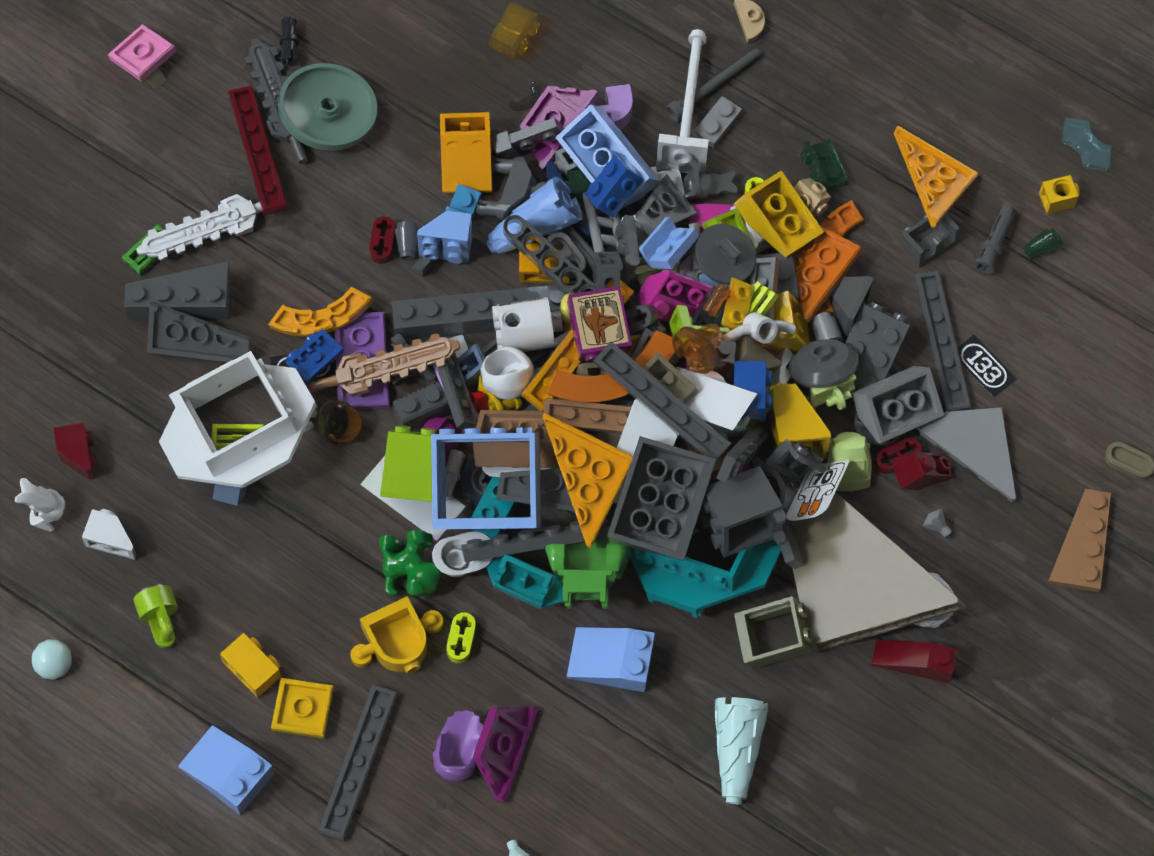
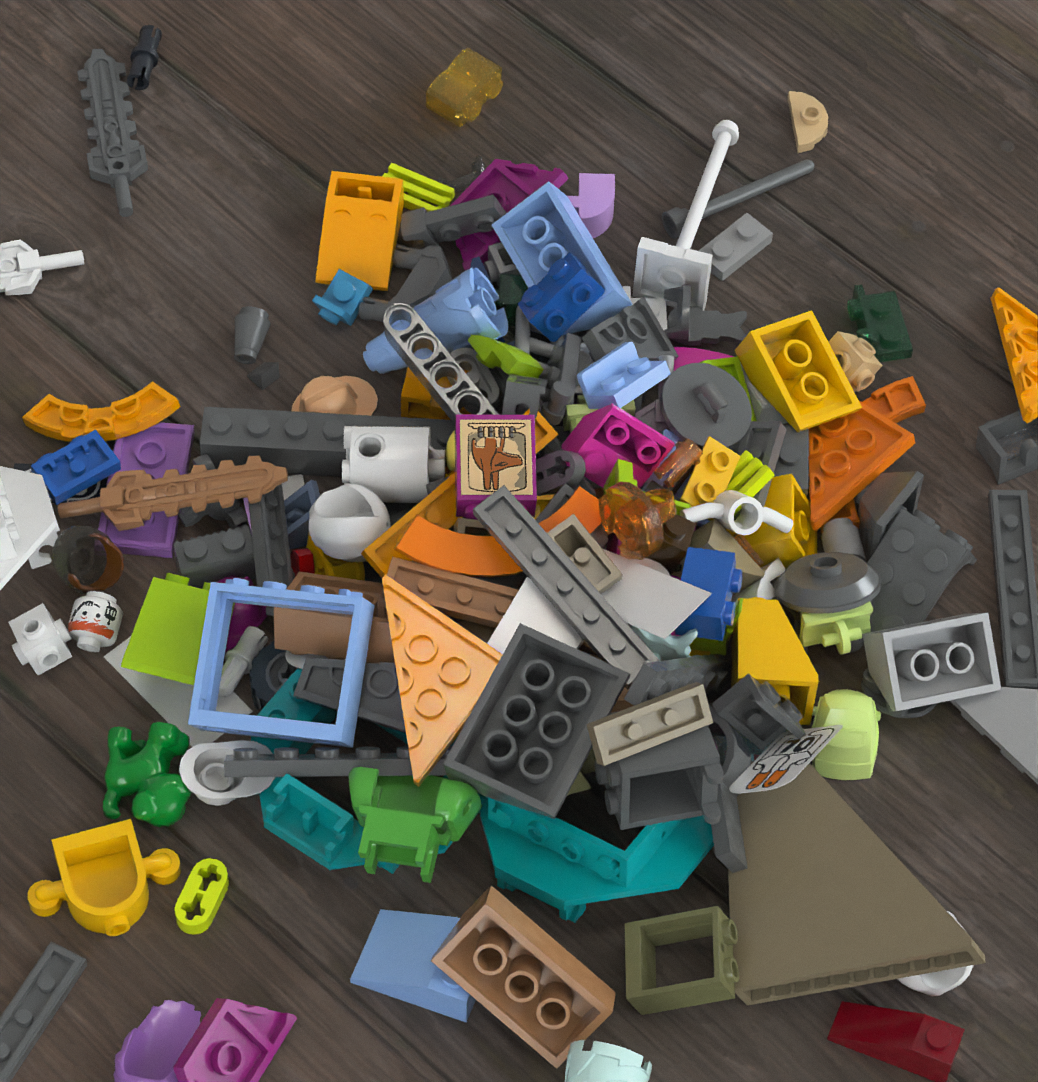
camera: 10 degrees right, 10 degrees down
dark red tile [228,86,288,216] -> none
sand green dish [278,63,377,151] -> none
dark red beam [369,216,395,264] -> none
light blue slope [417,211,473,264] -> none
dark red beam [875,438,922,474] -> none
dark red slope [892,452,954,490] -> none
light grey rock [923,508,952,538] -> none
none -> white brick [8,603,72,675]
none -> white head [68,591,123,652]
none -> light nougat piece [292,376,378,416]
none -> neon yellow tile [382,163,455,212]
none -> medium nougat slope [431,885,616,1069]
none -> lime slope [467,334,544,378]
none -> dark tan plate [586,682,713,766]

